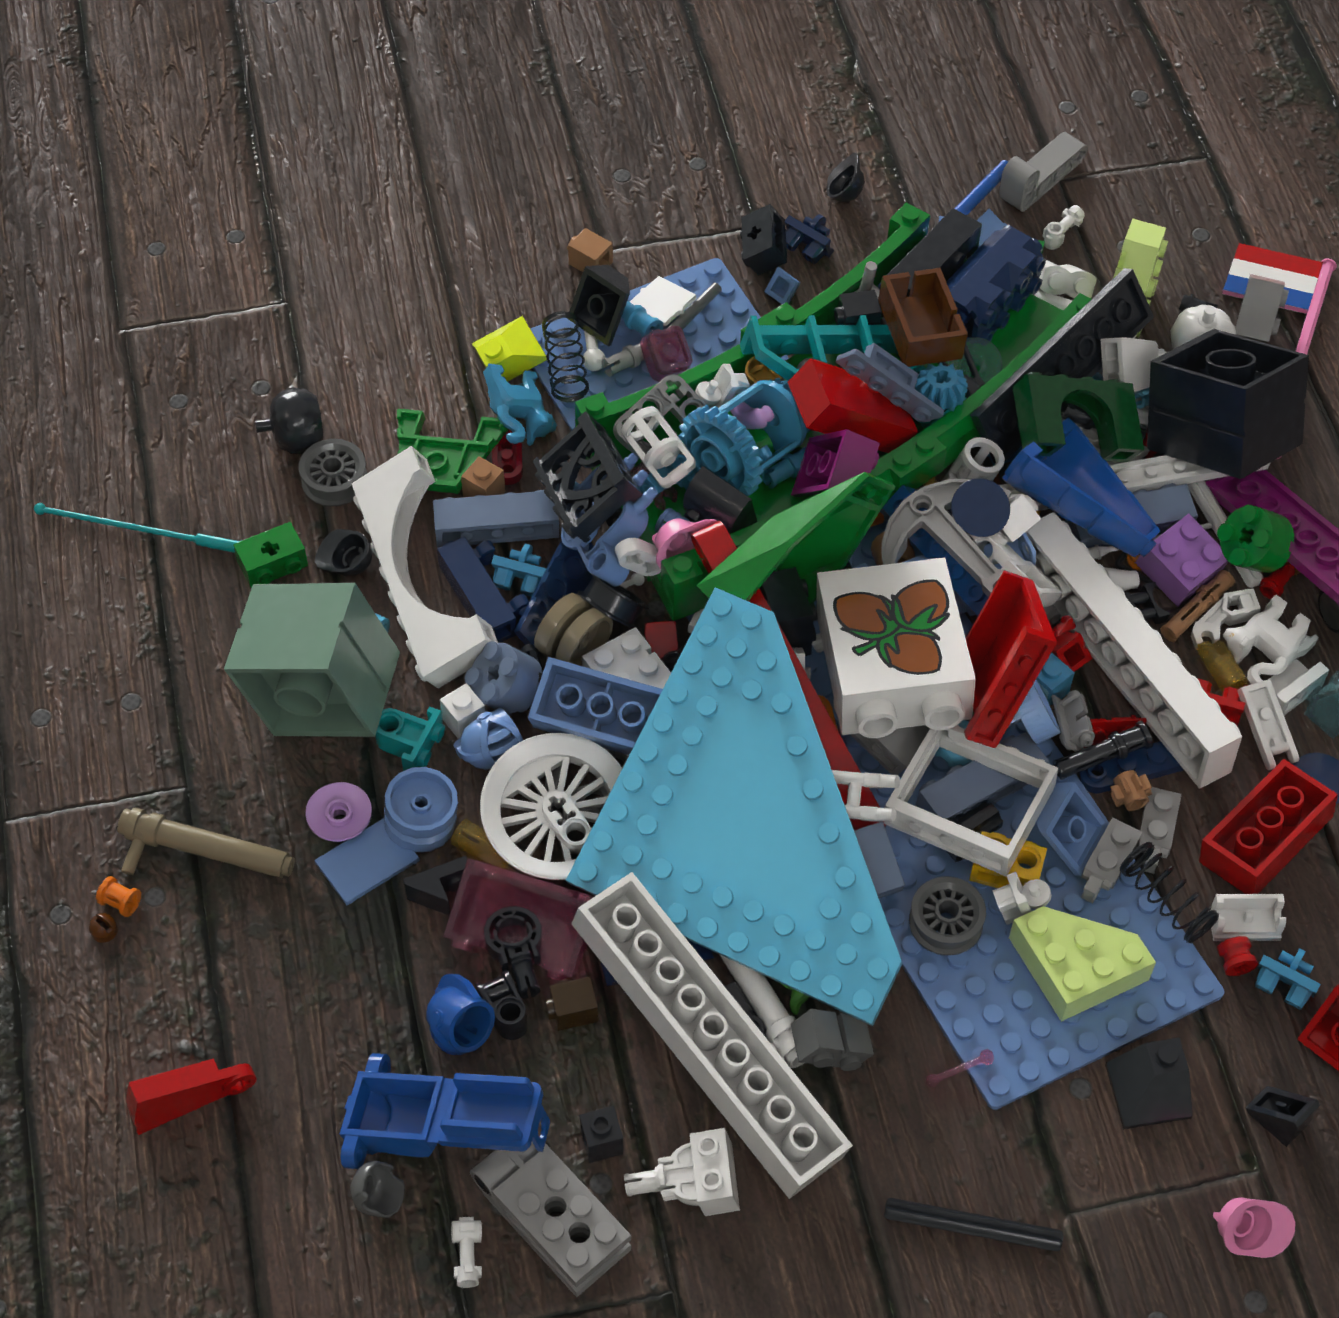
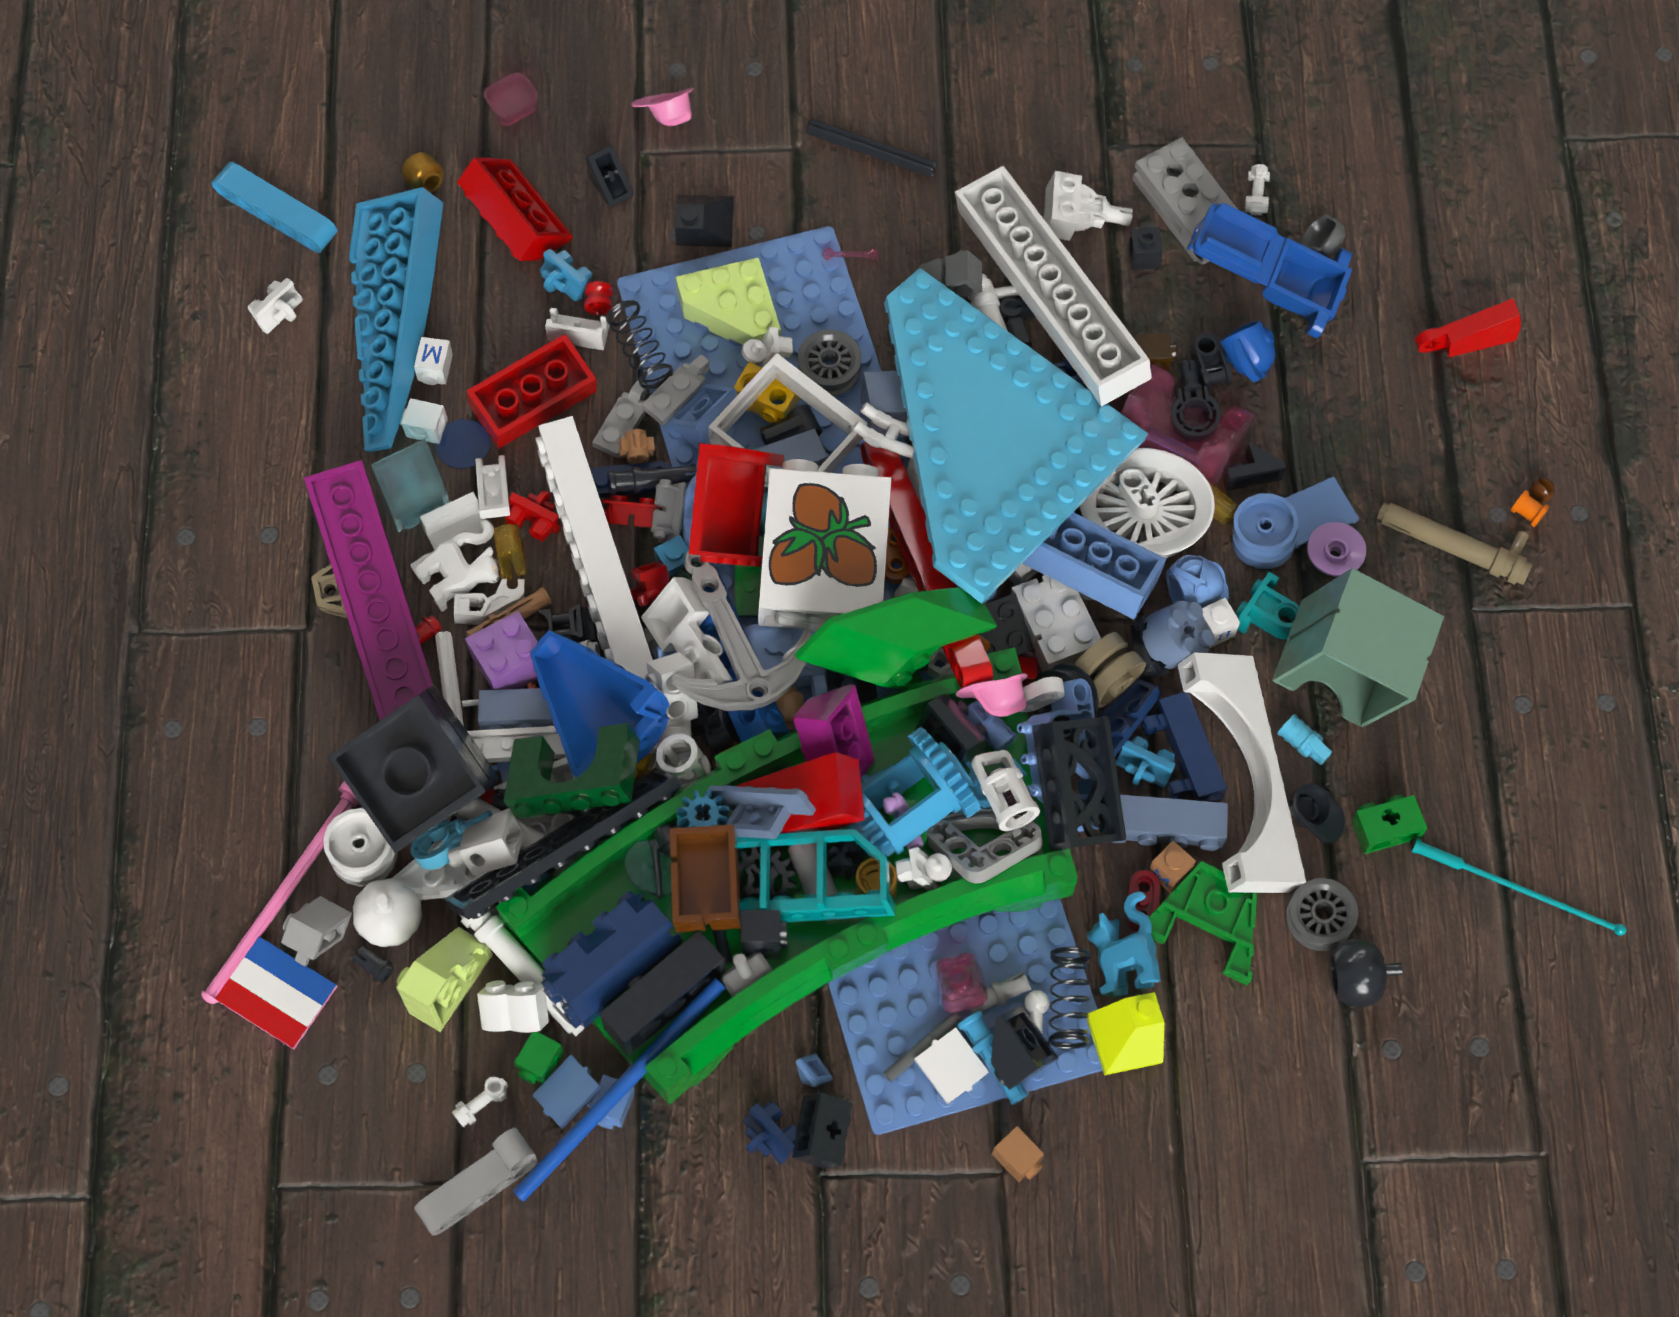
camera: 170 degrees left, 10 degrees up
black cap [826,153,865,202] -> none
dark blue sticker [951,478,1010,537] -> none
green brick [1217,505,1294,573] -> none

